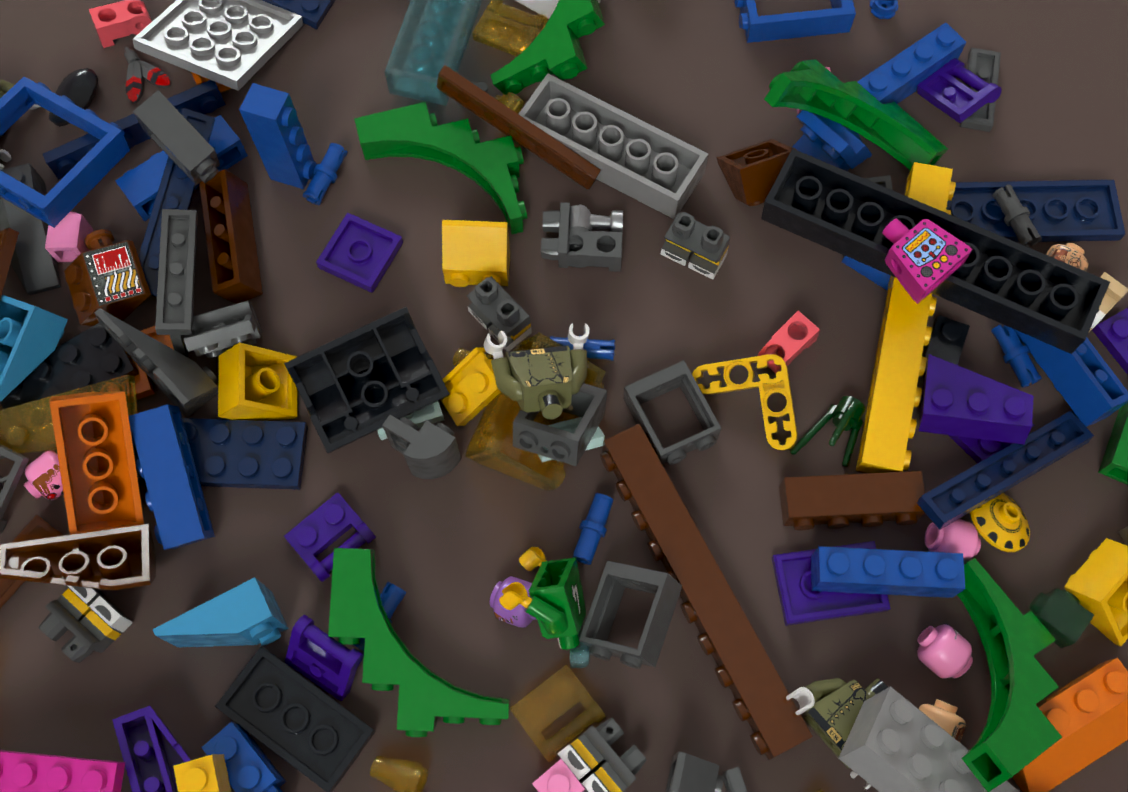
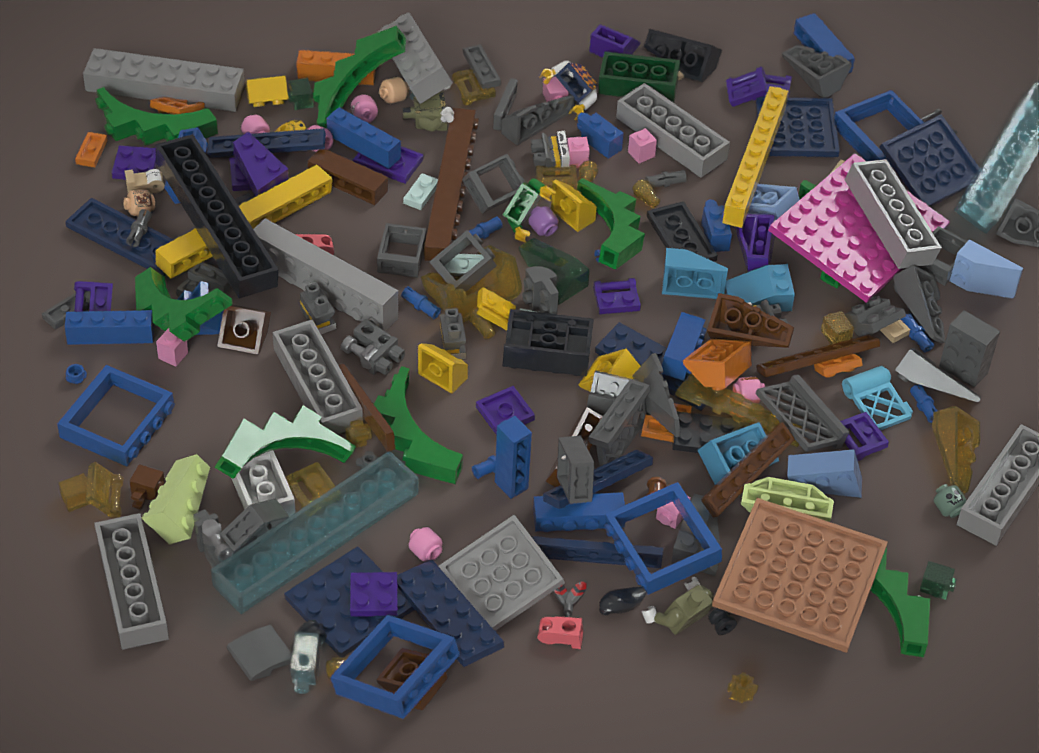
camera: 150 degrees left, 20 degrees down
slope [64,240,151,326] -> none
dark purple plate [285,615,364,702] -> none
olive torso [484,323,589,419] -> none
yellow beam [692,354,798,450] -> none
dark green plant [790,396,866,467] -> none
dark pink torso [882,218,973,304] -> none
none -> bright pink head [241,115,270,134]
none -> light grey brick [253,218,398,332]
none -> light aqua plate [403,173,438,210]
none -> bright pink head [409,527,442,561]
none -> clear green wedge [519,238,590,305]
none -> yellow slope [551,180,597,232]
none -> clear yellow cone [579,161,598,183]
none -> dark azure slope [725,264,795,312]

